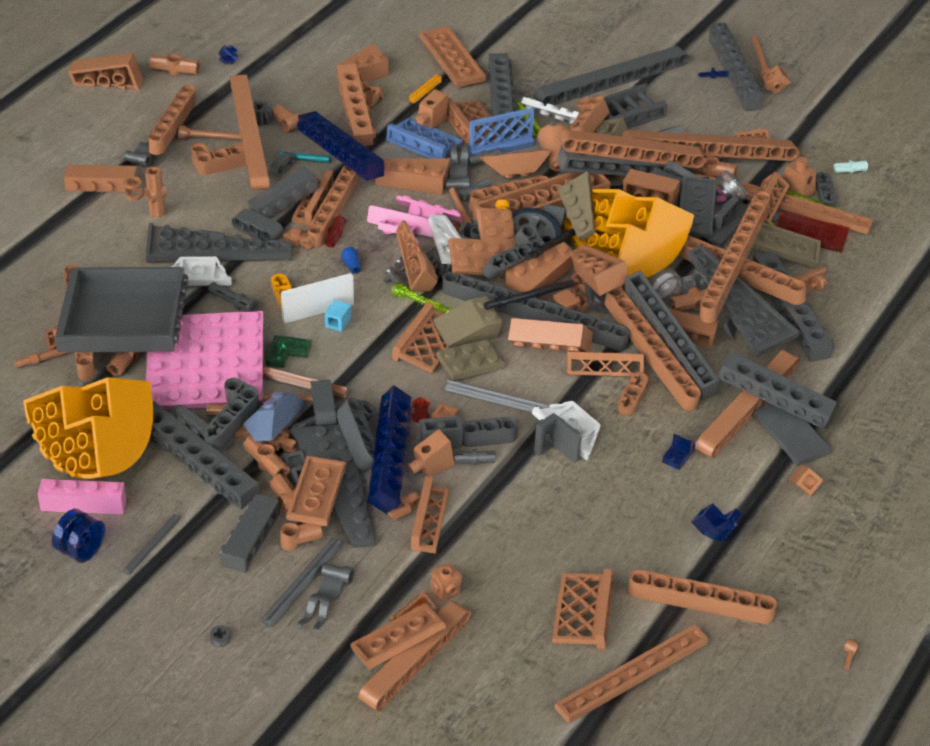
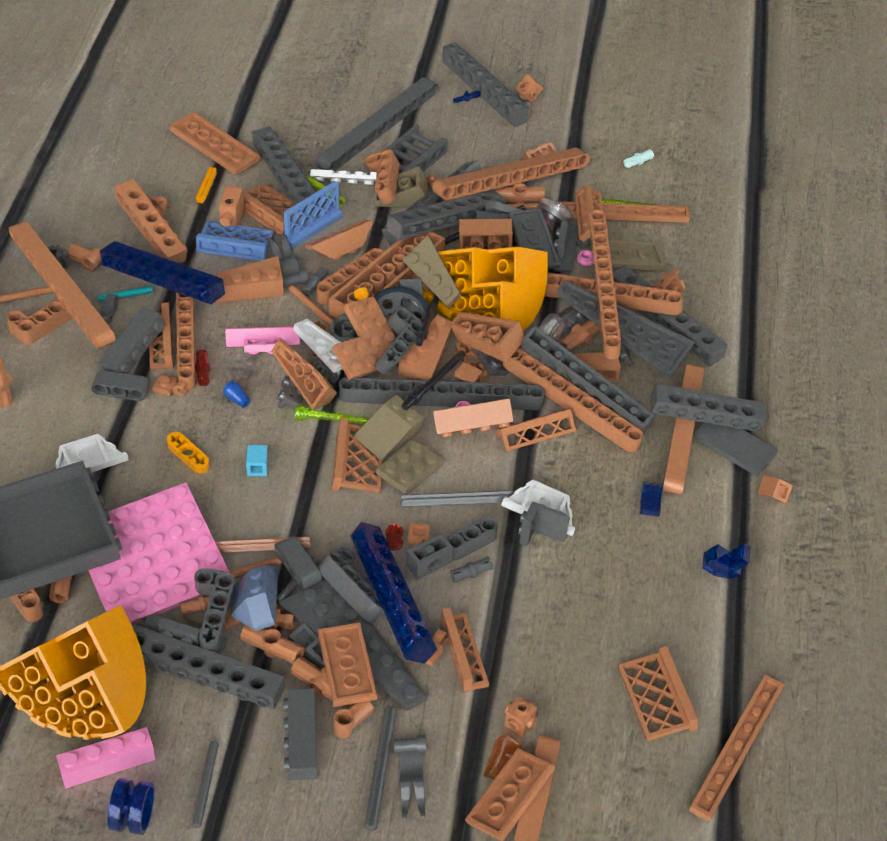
camera: 25 degrees left, 5 degrees up
dark grey wing [146,223,291,262] -> none
dark grey pin [208,282,259,312] -> none
clear green plate [266,335,312,368] -> none
white tile [281,273,354,323] -> none
nougat wedge [338,44,388,82] -> none
bright pink bracket [396,195,463,223] -> none
nougat torso [407,429,455,477] -> none
dark grey pin [468,148,502,166] -> none
nougat cone [537,124,570,171] -> none
nougat beam [559,130,706,168] -> none
nougat beam [618,372,648,416] -> none
nougat beam [628,570,777,624] -> none
nougat piece [752,35,771,82] -> none
clear red tile [776,212,850,253] -> none
nougat torso [779,157,816,200] -> none
dark grey beam [816,172,837,208] -> none

